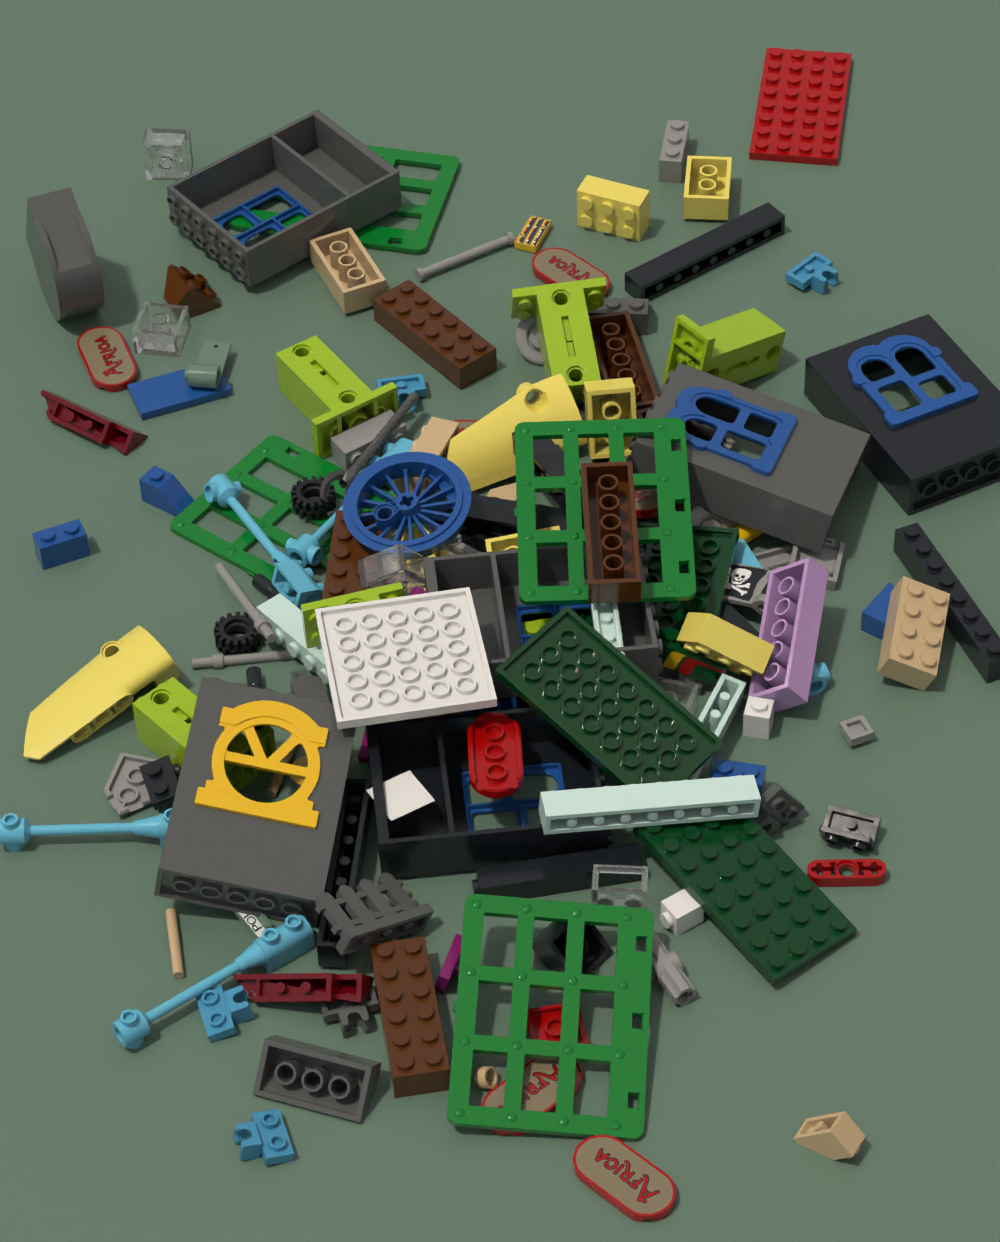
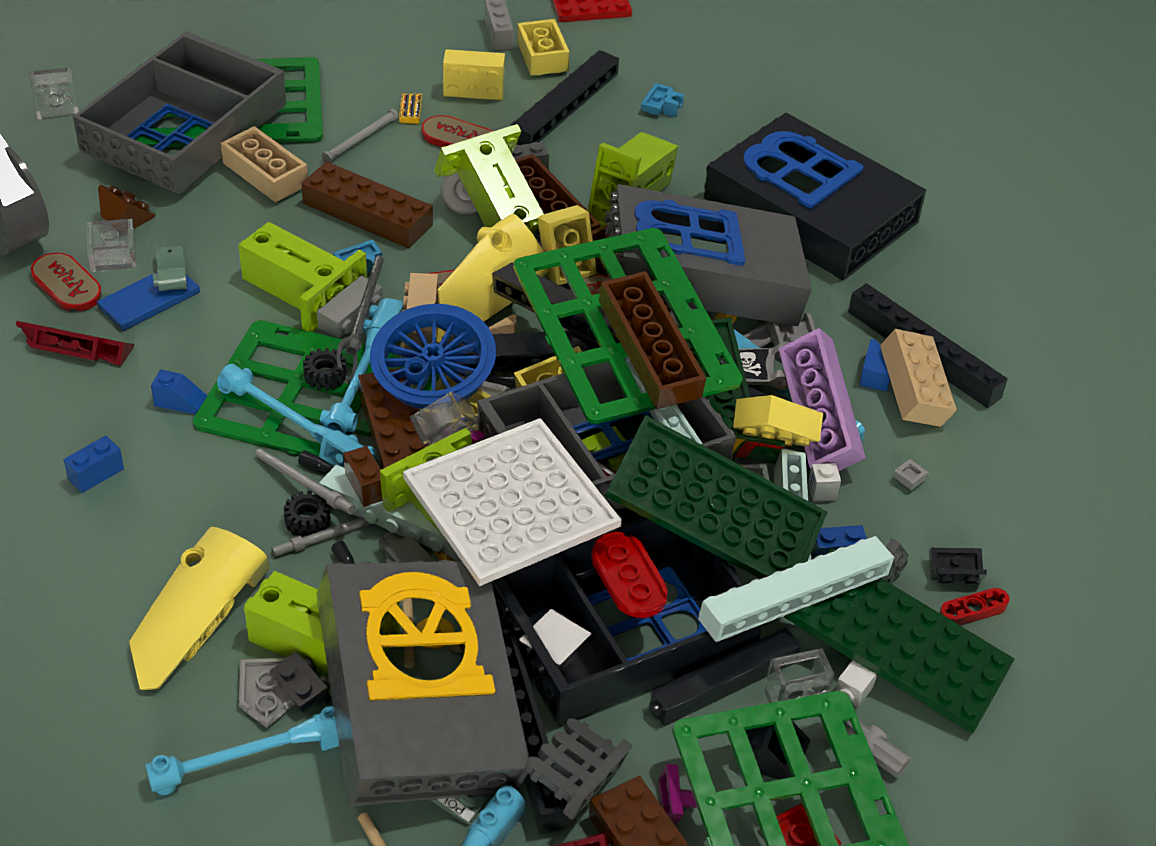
camera: 25 degrees left, 0 degrees up
none -> reddish brown brick [343,446,382,507]

